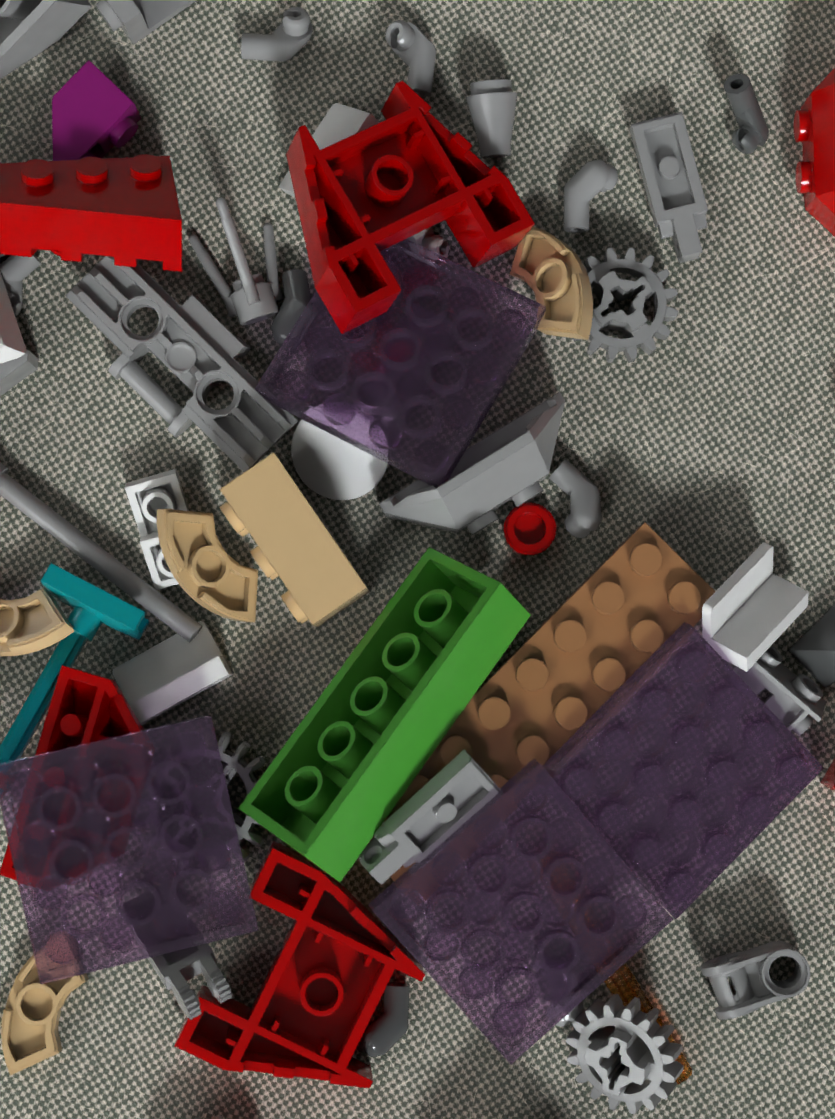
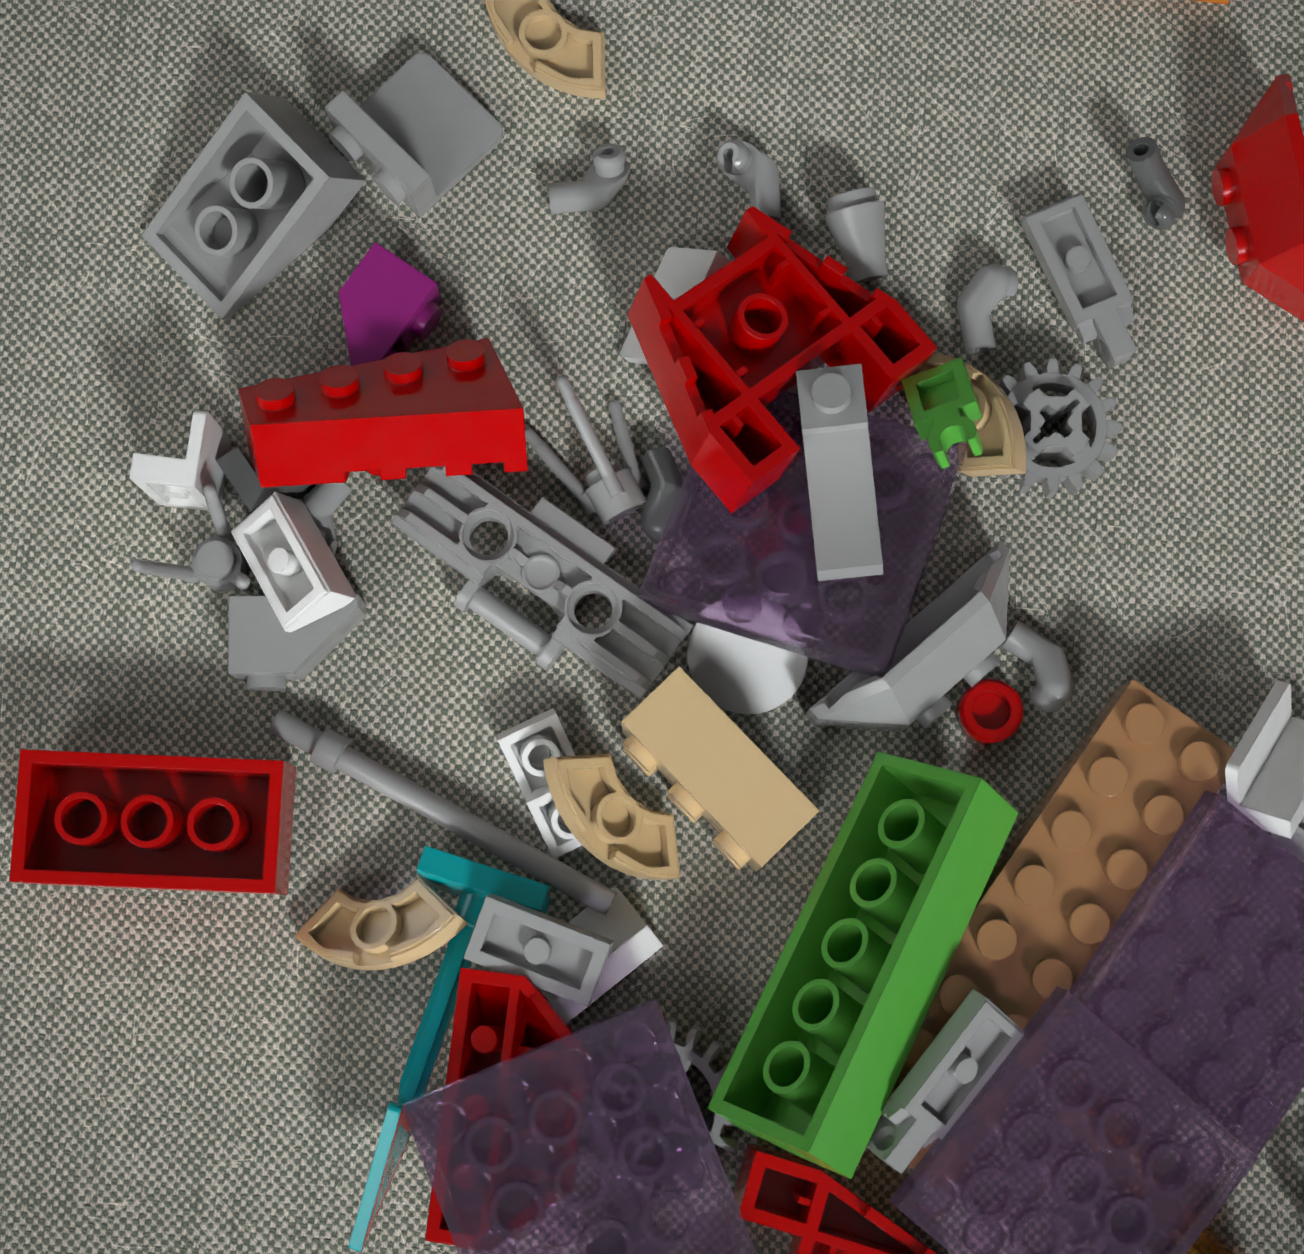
camera: 10 degrees left, 5 degrees down
none -> light grey plate [464,893,614,1007]
none -> light grey slope [796,364,883,581]
none -> bright green plate [901,357,983,468]

